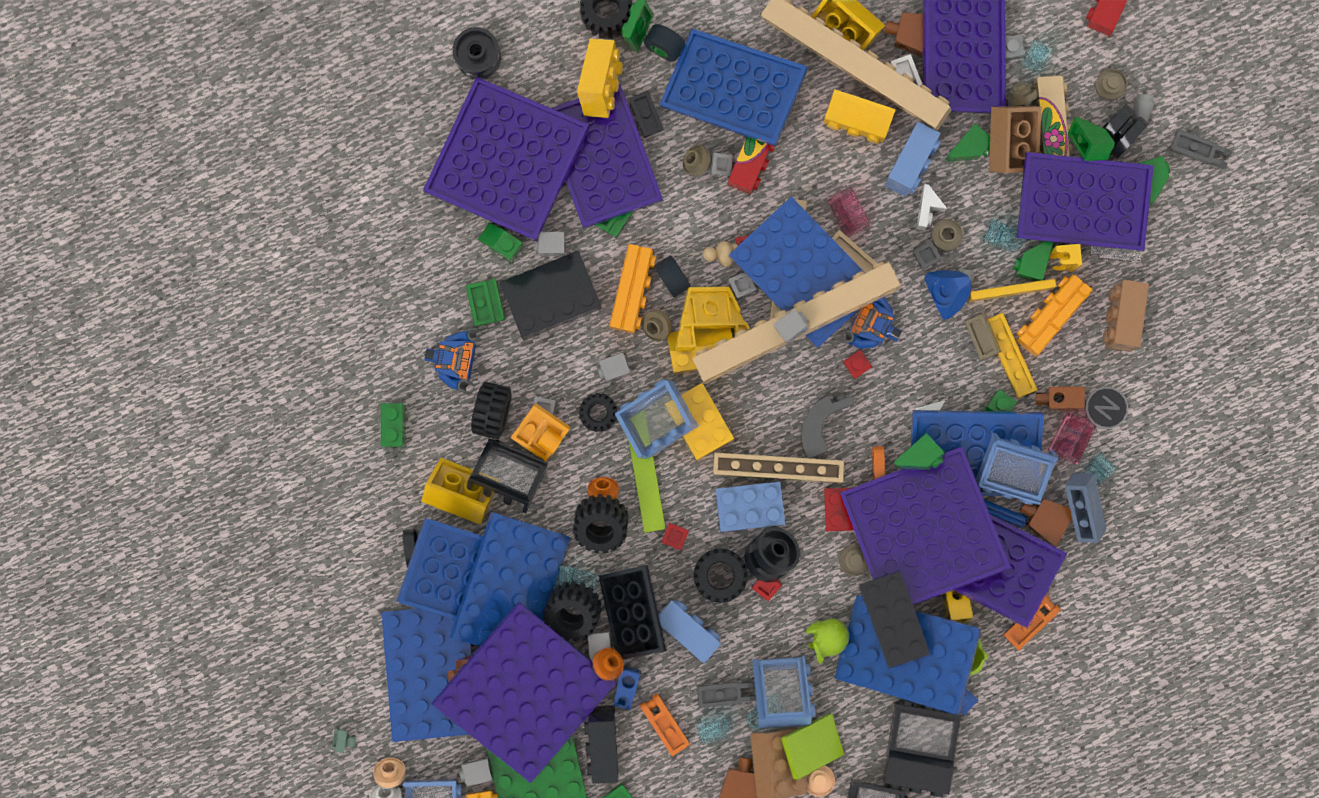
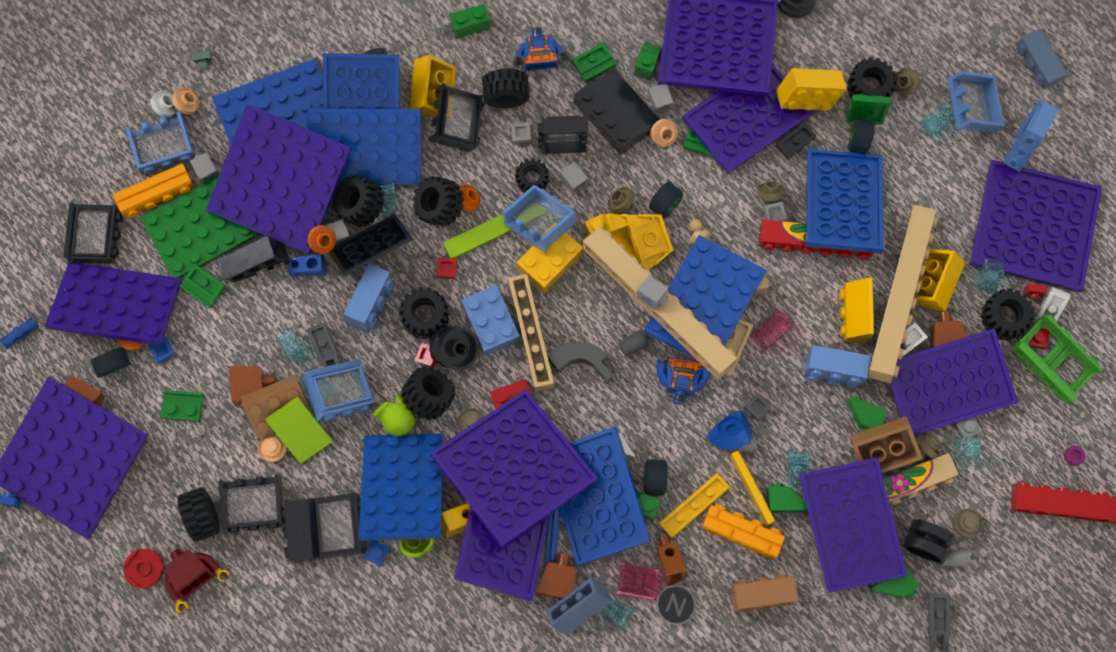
camera: 65 degrees right, 10 degrees down
light orange plate [511,403,570,461] -> none
light orange brick [609,244,657,334] -> none
orange plate [639,693,690,756] -> none
light grey plate [728,272,756,299] -> none
red plate [843,350,872,380] -> none
black plate [859,570,930,669] -> none
orange beam [872,446,885,480] -> none
green slope [894,433,945,470] -> none
white slope [916,184,947,230] -> none
dark tan plate [931,219,963,251] -> none
dark tan tile [964,313,1002,360] -> none
window [975,433,1059,505] -> none
orange plate [1002,594,1061,651] -> none
yellow hinge [1049,244,1082,272] -> none
green slope [1068,117,1115,161] -> none
none -> black tyre [401,366,455,420]
none -> black window [538,112,588,154]
none -> dark grey piece [618,330,649,356]
none -> black wheel [644,459,668,496]
none -> light nougat plate [651,119,678,147]

